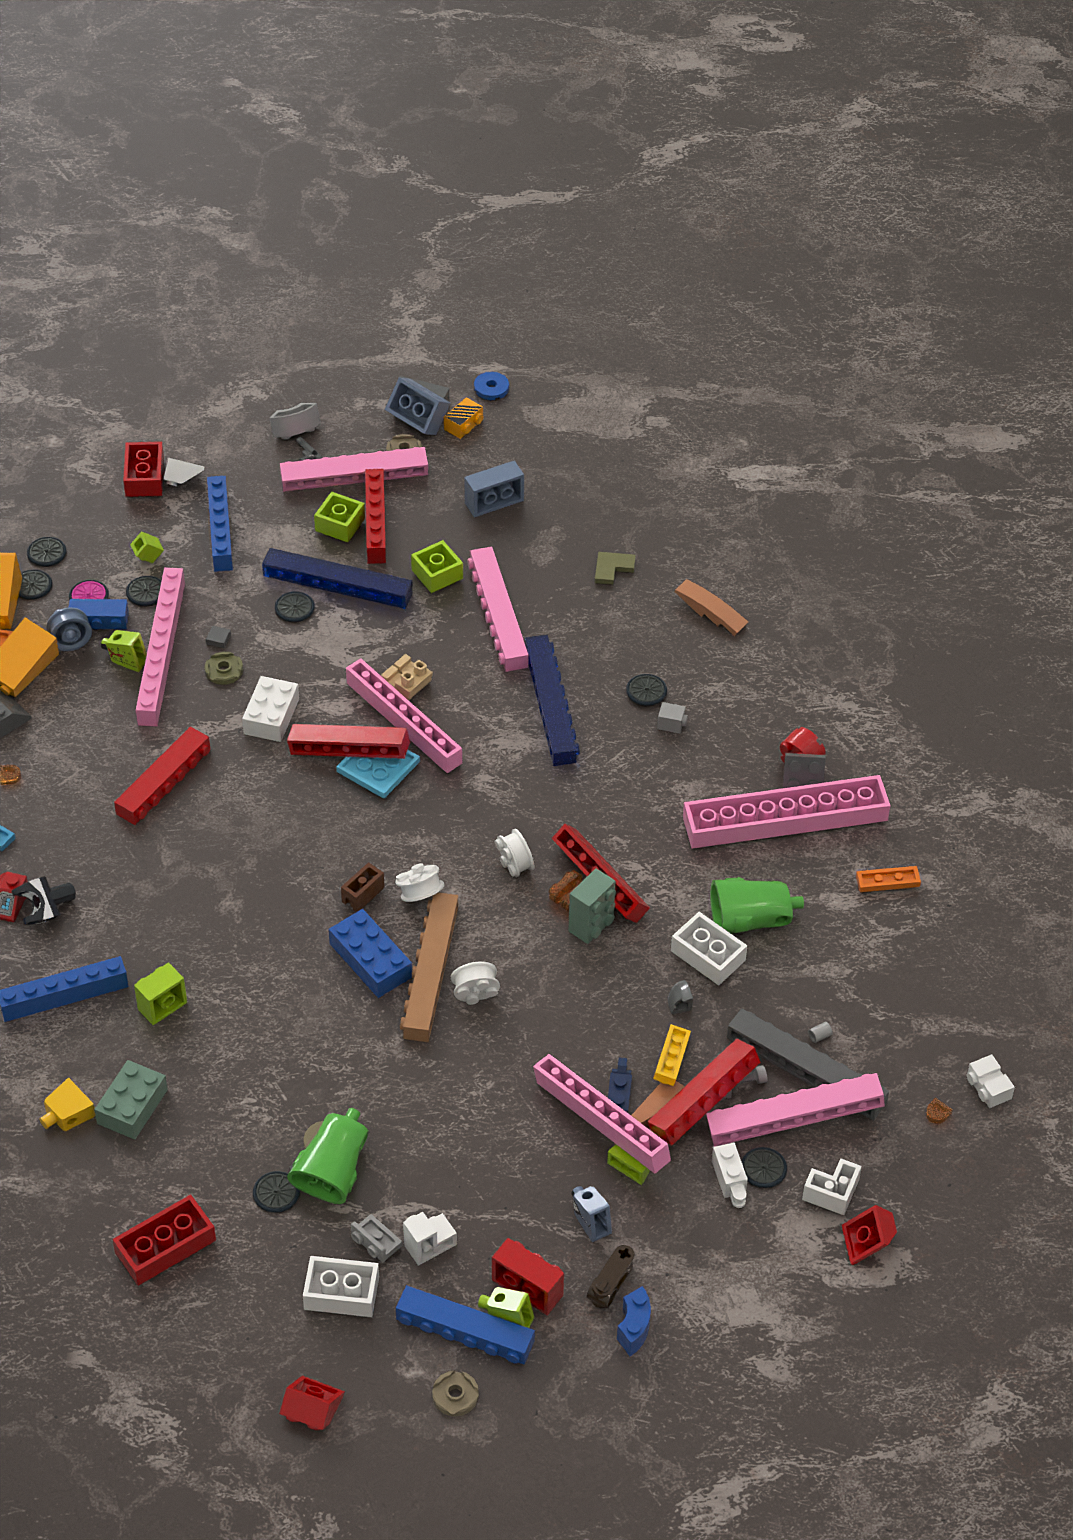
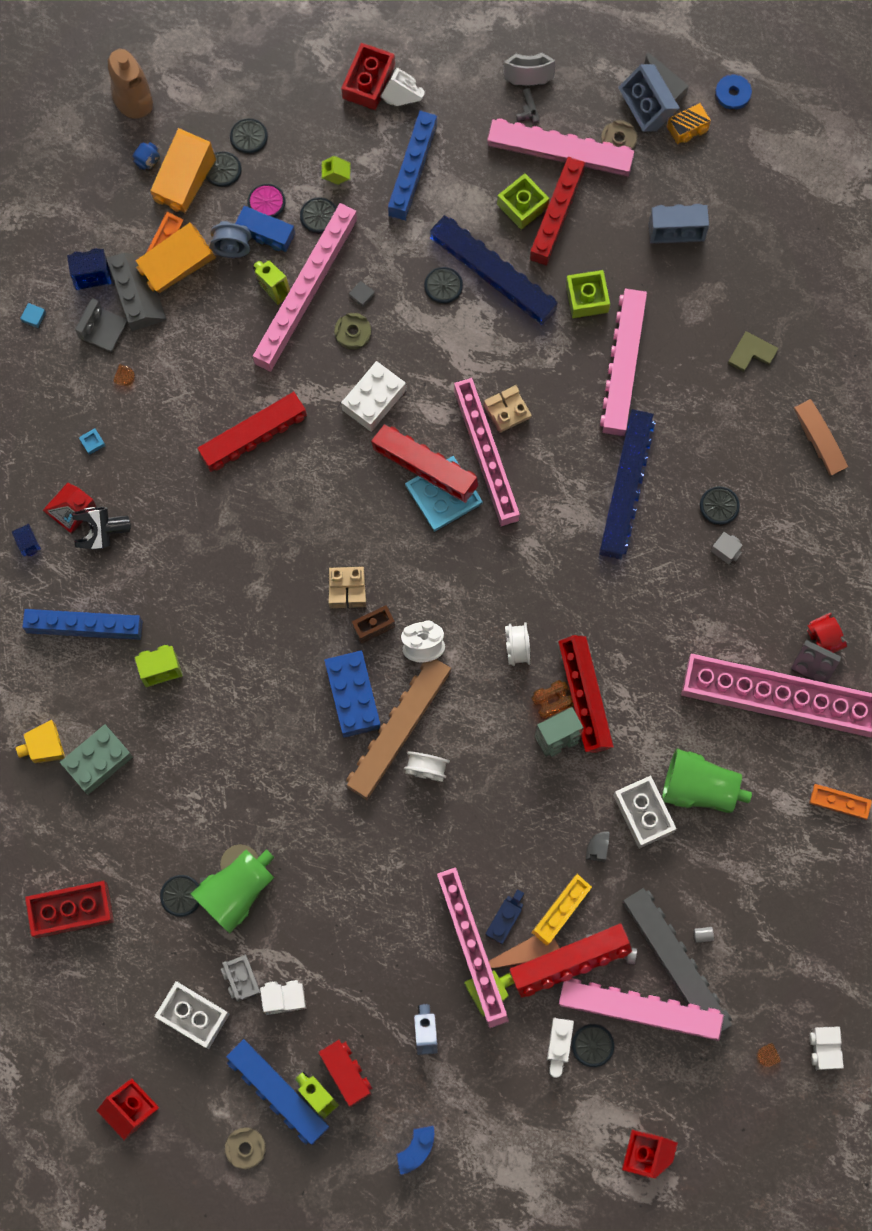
camera: 25 degrees right, 25 degrees up
dark brown piece [586,1245,635,1308] -> none
white brick [802,1159,862,1215] -> none
none -> tan hips [329,567,366,608]

